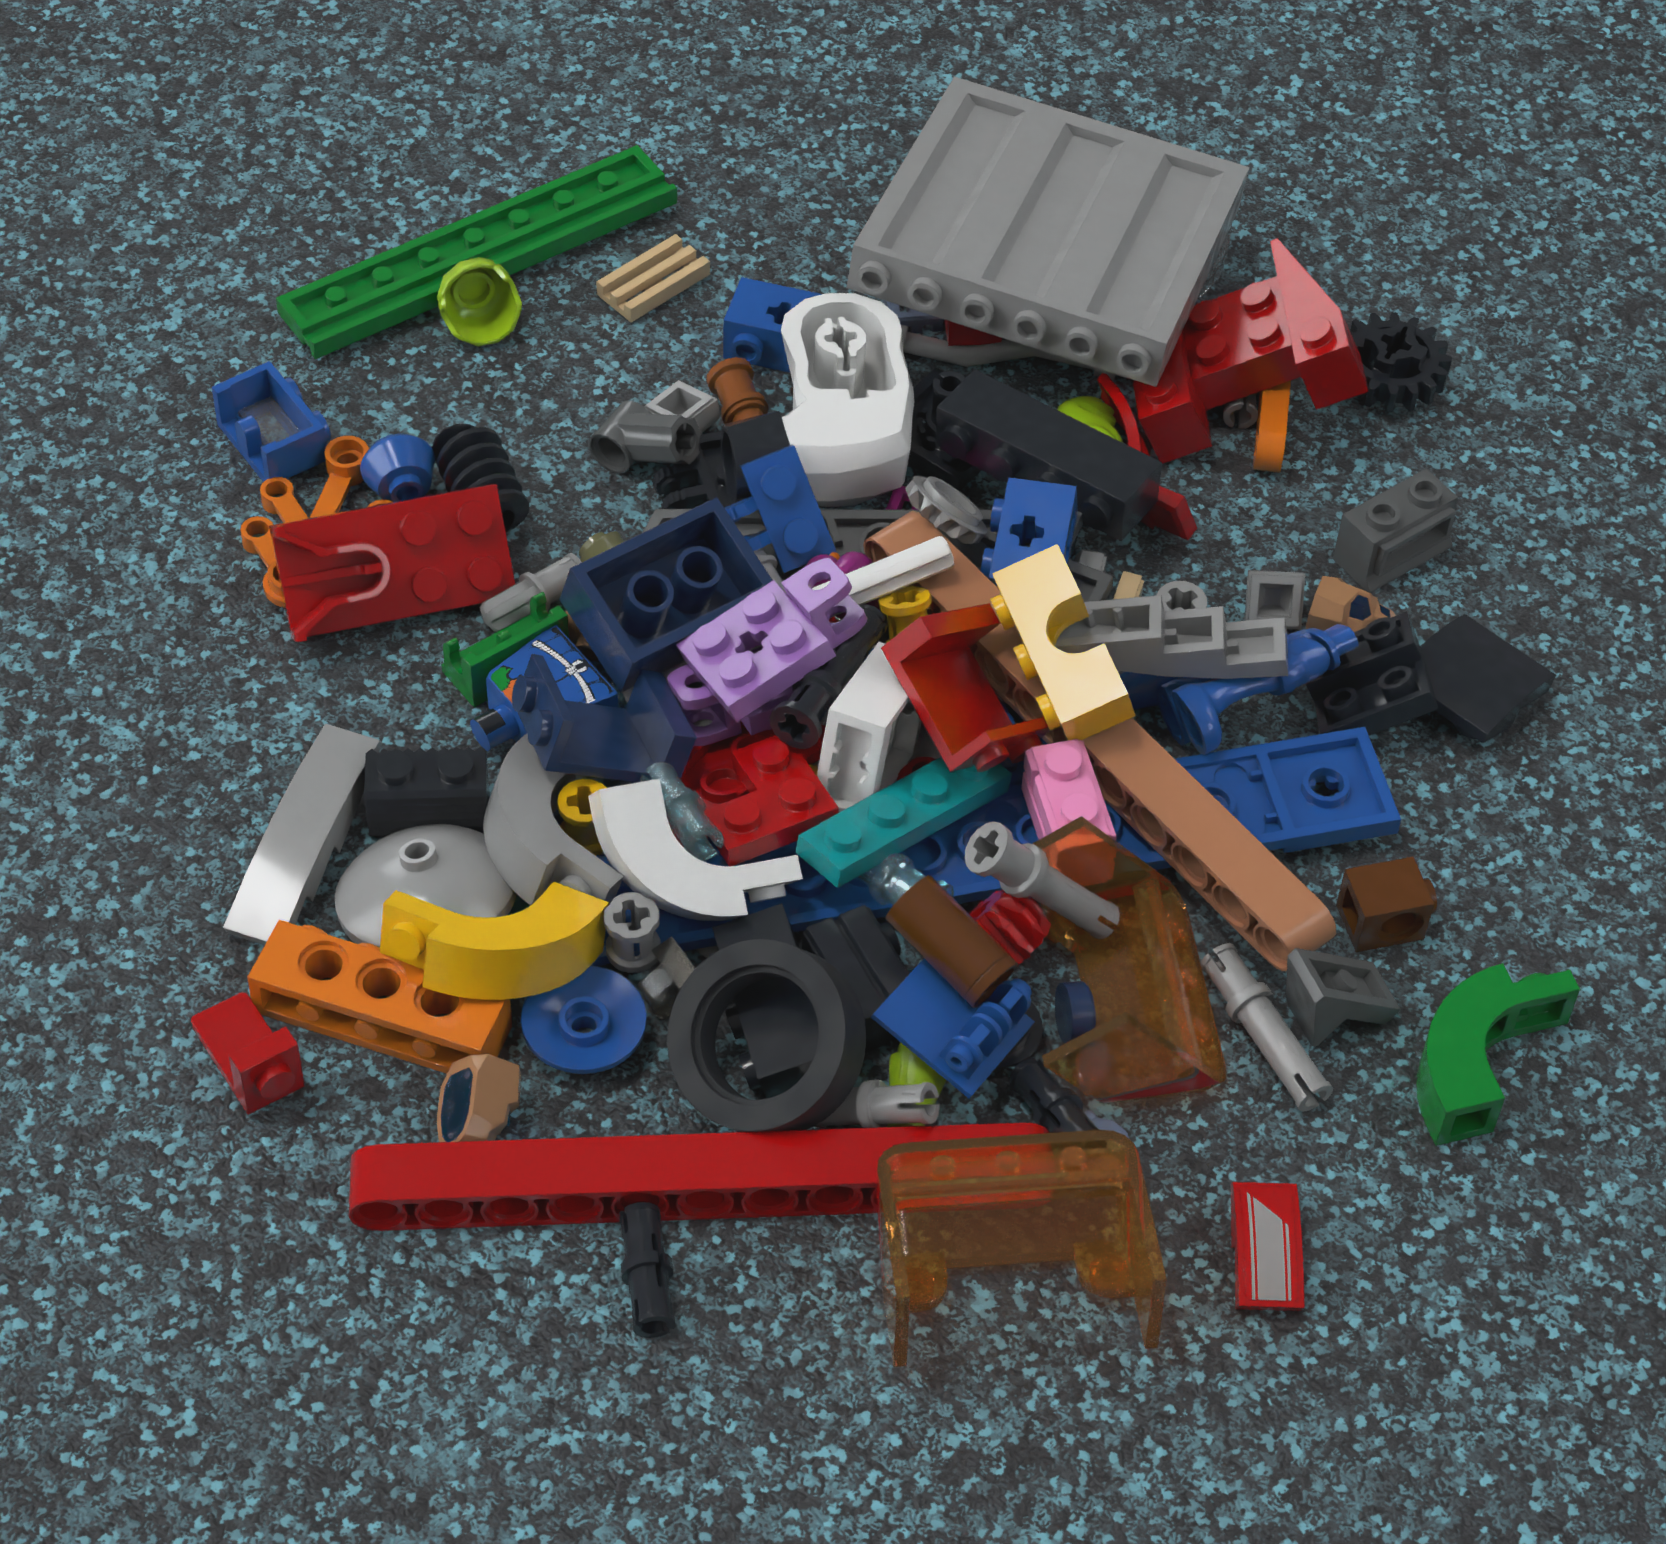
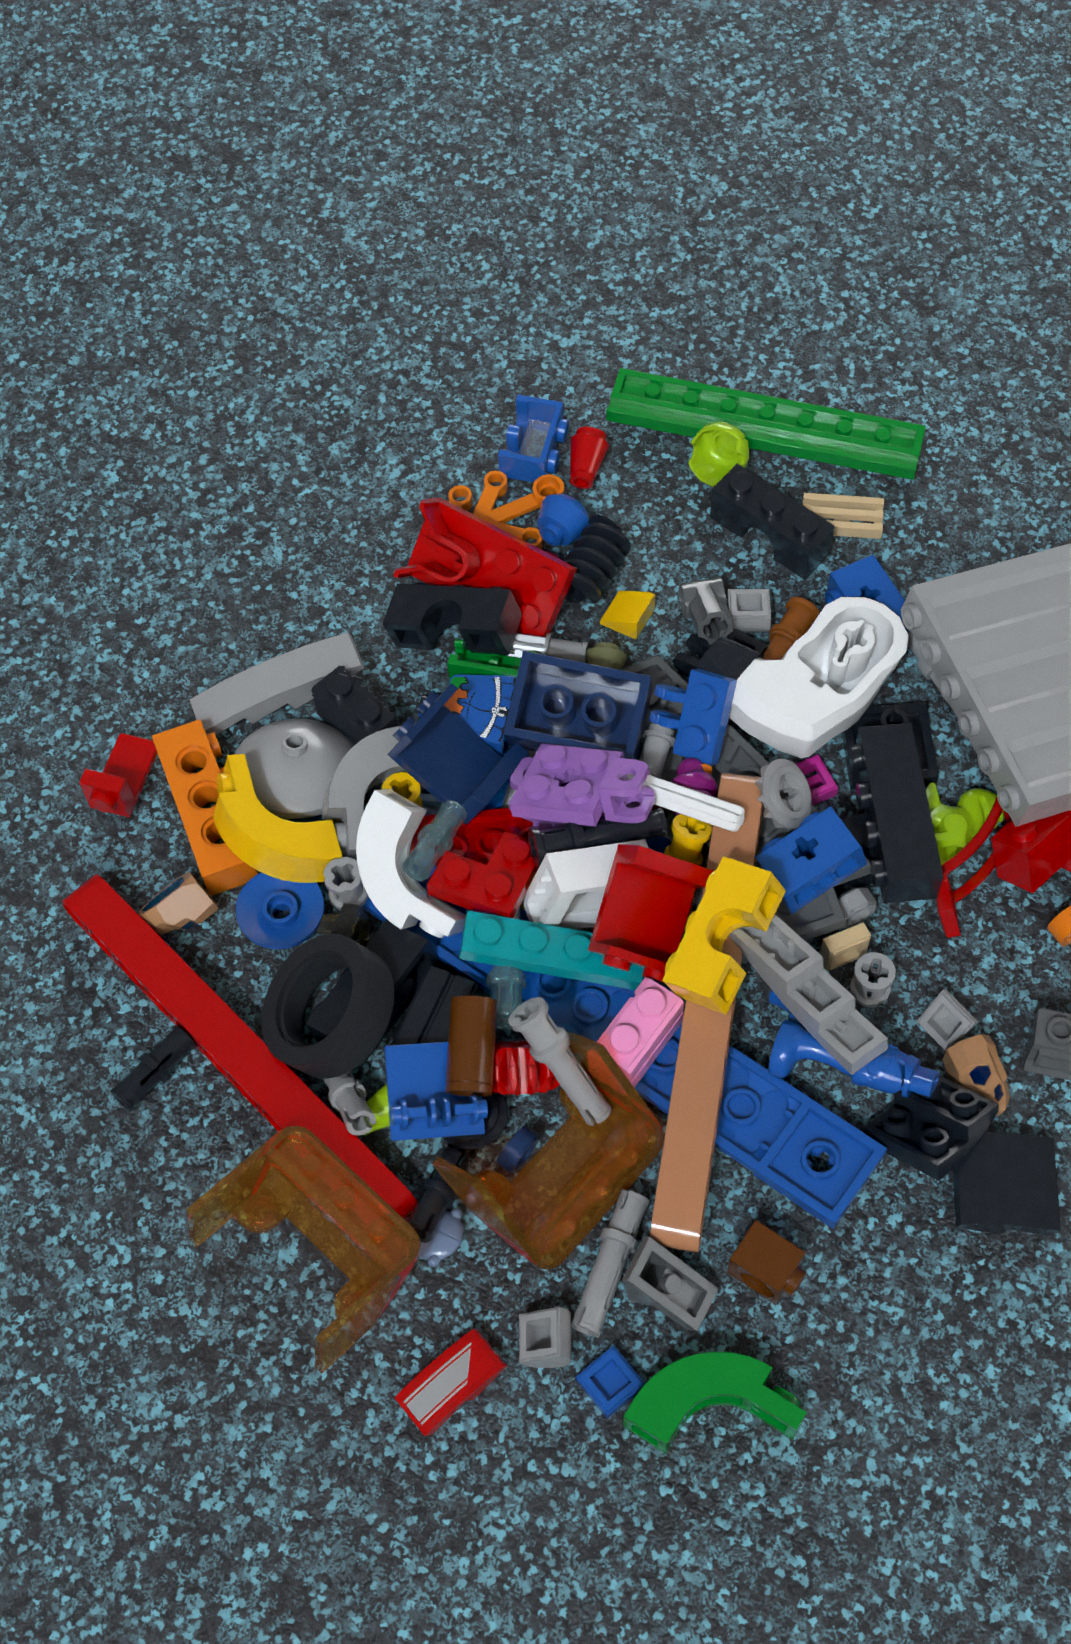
camera: 55 degrees right, 10 degrees up
none -> black arch [383,583,522,655]
none -> light grey brick [519,1307,572,1368]
none -> red cone [570,426,609,489]
none -> blue tile [576,1345,645,1419]
none -> yellow slope [600,591,656,640]
none -> black arch [710,464,834,580]

